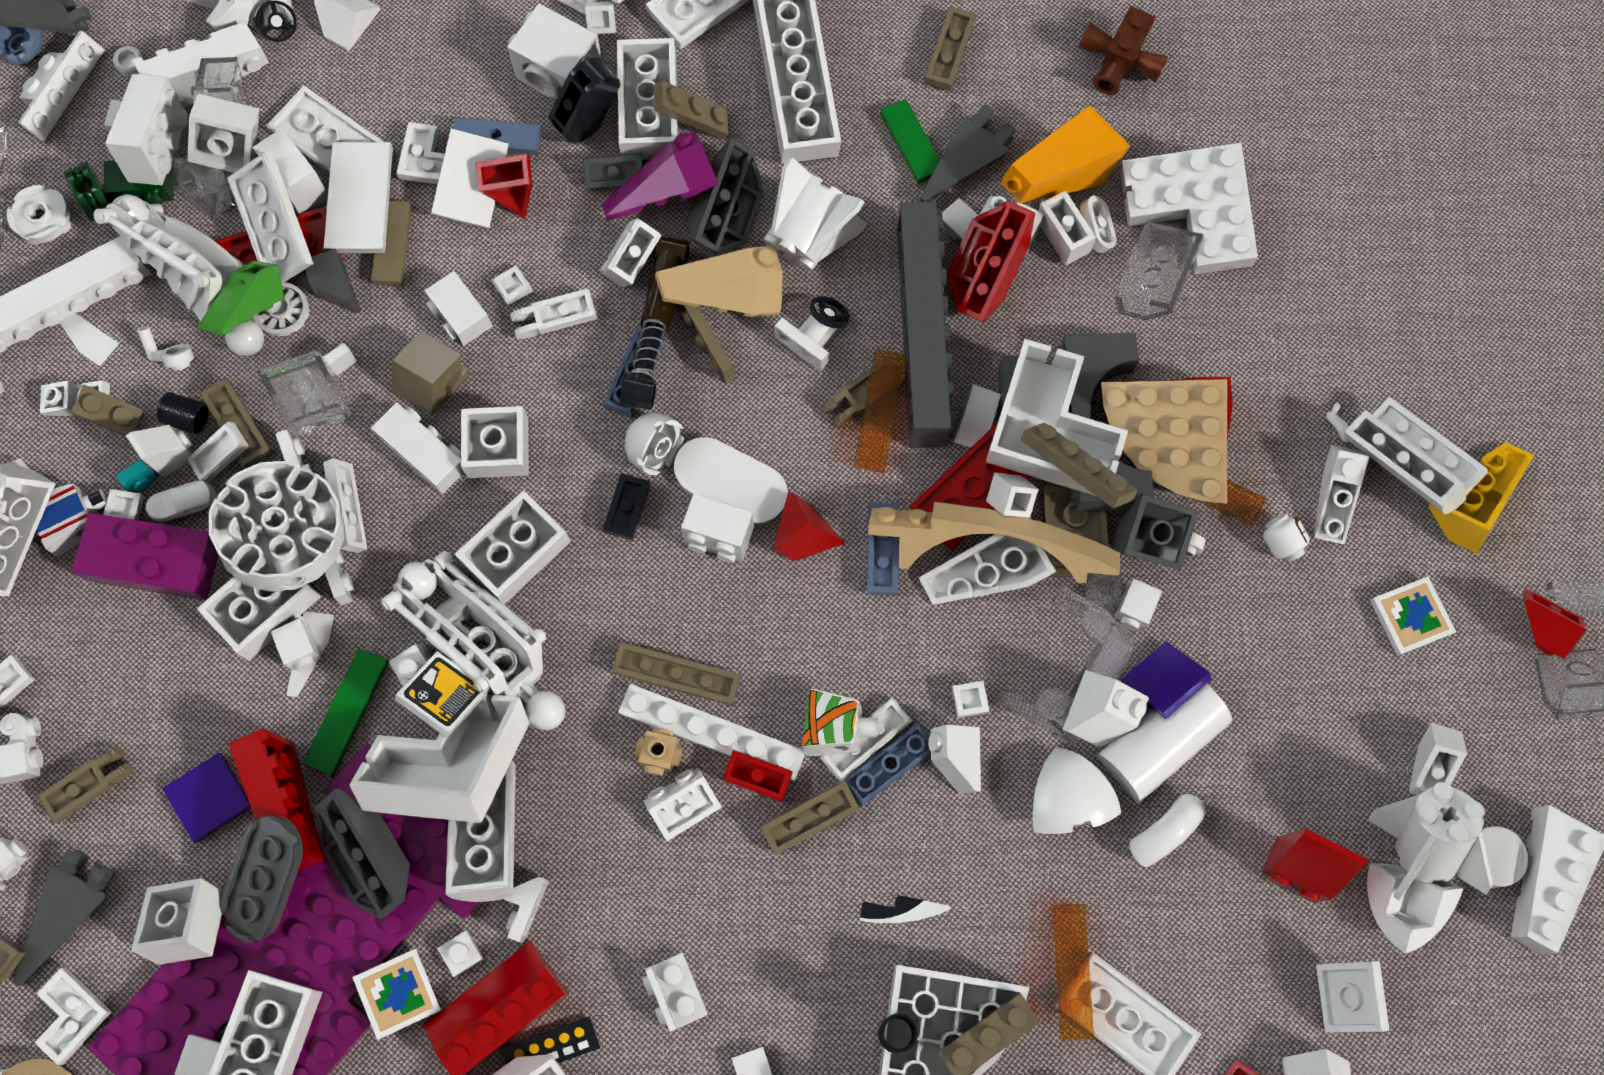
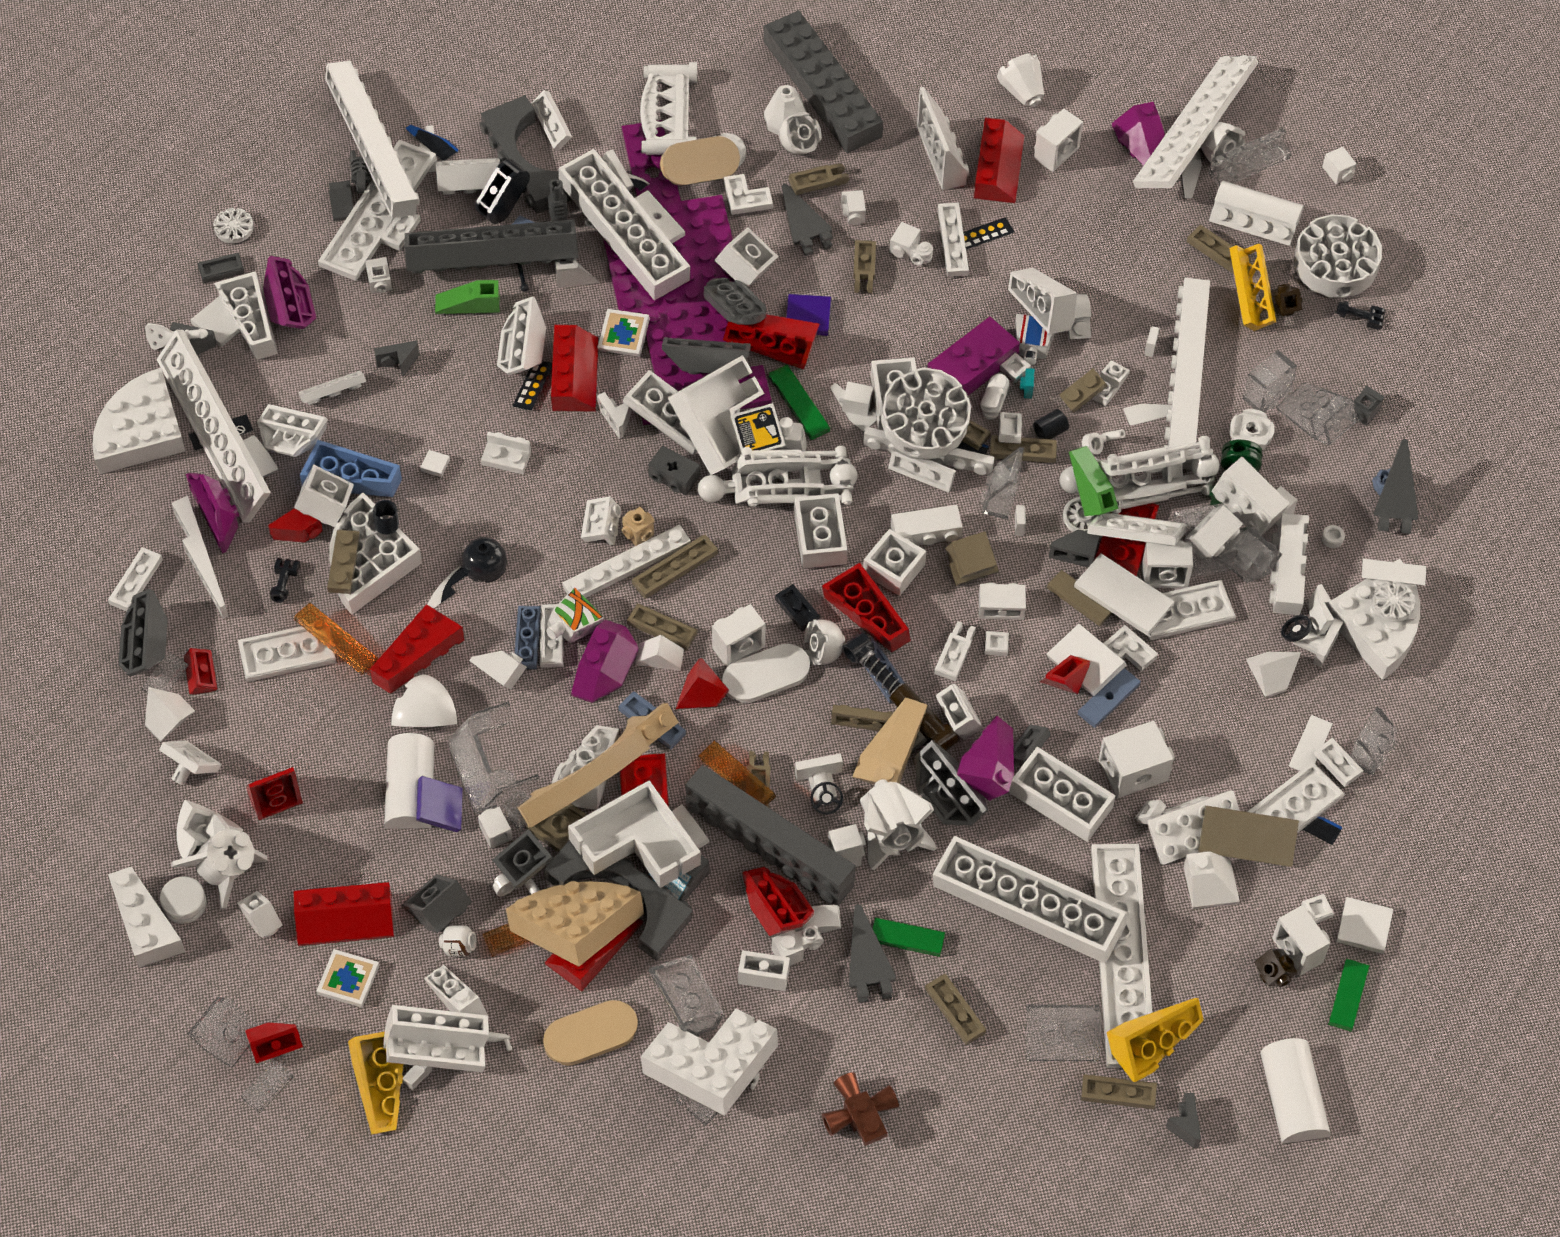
camera: 130 degrees right, 15 degrees down
white bracket [18,31,105,141] -> none
white slope [126,425,193,478] -> none
white plate [437,930,484,977] -> none
black brick [548,57,621,144] -> none
dark tan plate [654,80,728,139] -> none
red slope [722,750,793,803] -> none
dark tan plate [759,780,860,856] -> none
white plate [951,681,989,719] -> none
white brick [986,472,1038,518] -> none
light orange slope [1000,105,1130,203] -> none
dark tan plate [1021,422,1137,509] -> none
white slope [1062,670,1149,748] -> none
white plate [1080,196,1117,253] -> none
white cylinder [1129,794,1206,867] -> none
none -> red slope [293,882,394,946]
none -> red wedge [370,604,465,694]
none -> dark grey slope [402,874,472,933]
none -> black cylinder [462,537,507,583]
none -> tan tile [543,1000,638,1066]
none -> magenta wedge [571,620,639,703]
none -> dark tan tile [627,603,698,651]
none -> white slope [635,635,684,671]
none -> dark grey brick [648,445,700,495]
none -> red wedge [822,563,911,652]
none -> white brick [828,824,866,867]

